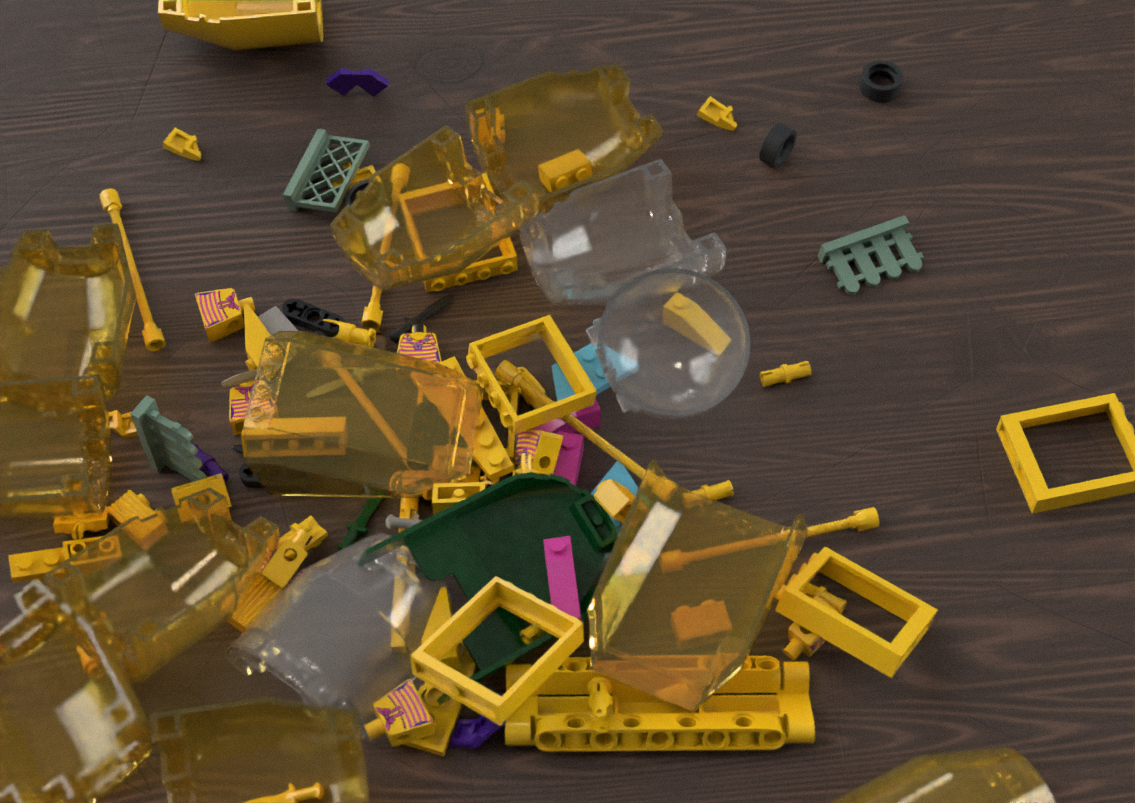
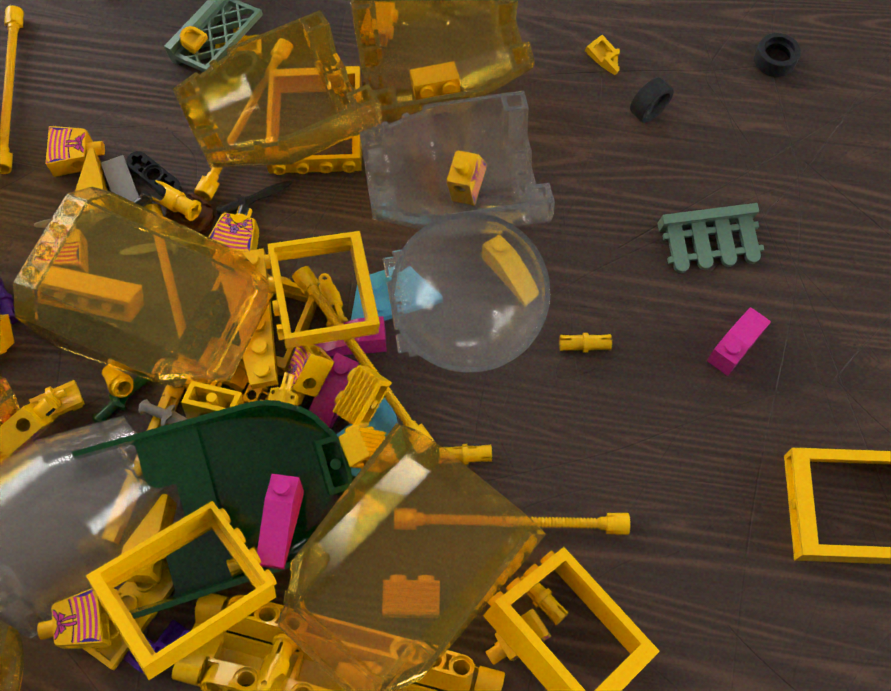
camera: 15 degrees right, 10 degrees up
none -> yellow cone [102,365,133,398]
none -> yellow tile [180,26,208,54]
none -> yellow brick [333,365,392,428]
none -> yellow torso [447,150,487,206]
none -> dark pink slope [707,307,771,376]

